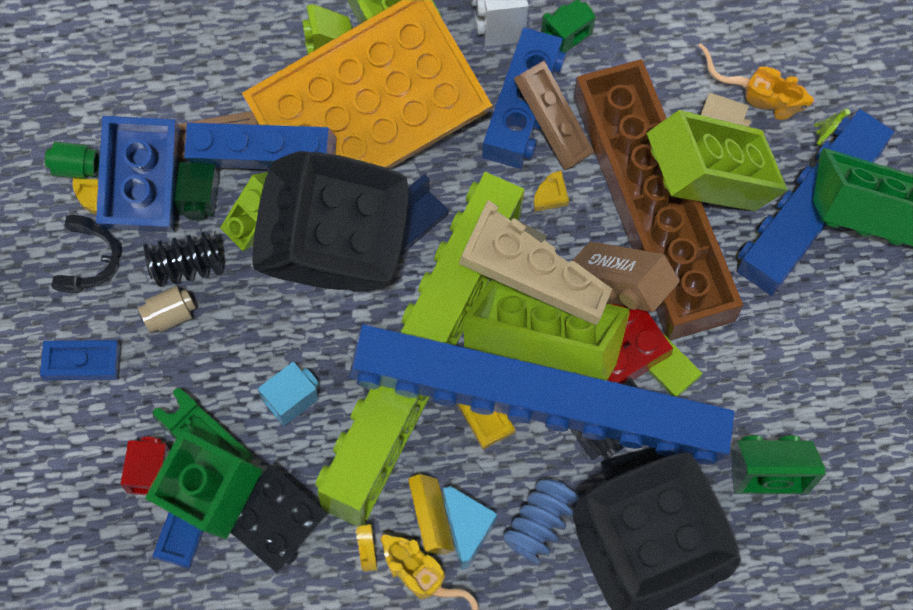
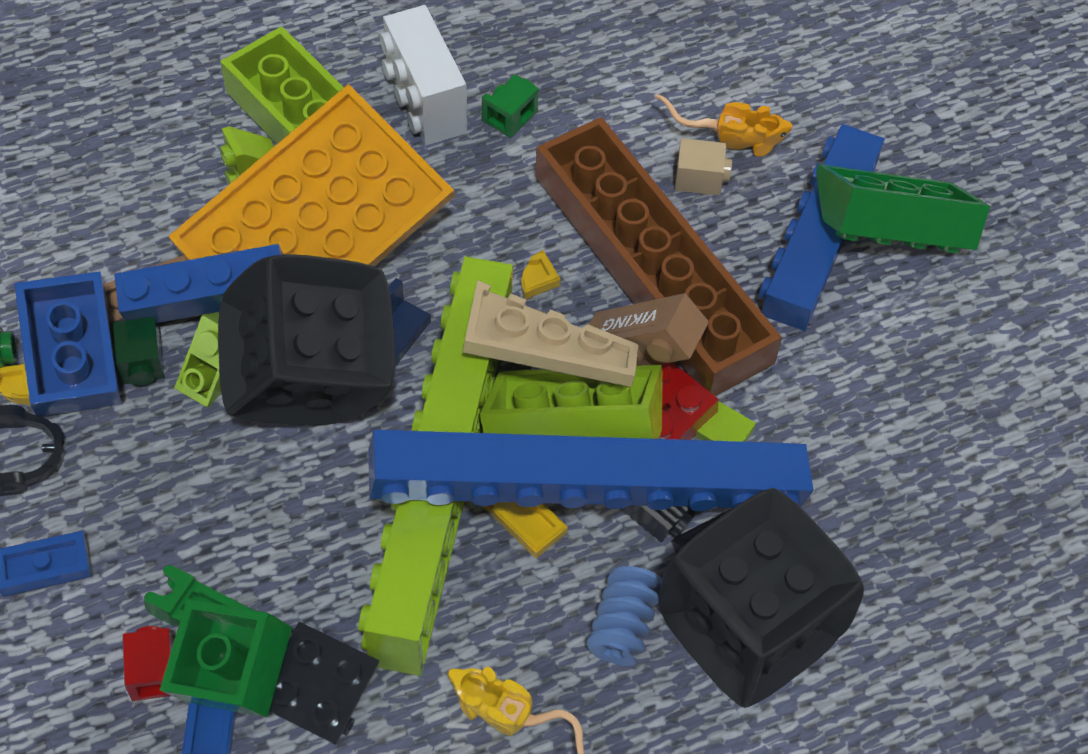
camera: 15 degrees left, 10 degrees down
tan brick [138,285,196,333] -> none
black piece [143,230,223,287] -> none
medium azure brick [258,361,319,427] -> none
yellow tile [356,524,377,572] -> none
yellow tile [408,474,455,555] -> none
medium azure slope [443,486,497,570] -> none
blue brick [482,27,566,170] -> none
medium nougat tile [514,61,594,170] -> none
lime brick [647,110,788,211] -> none
green slope [731,435,826,494] -> none
lime piece [814,108,850,145] -> none

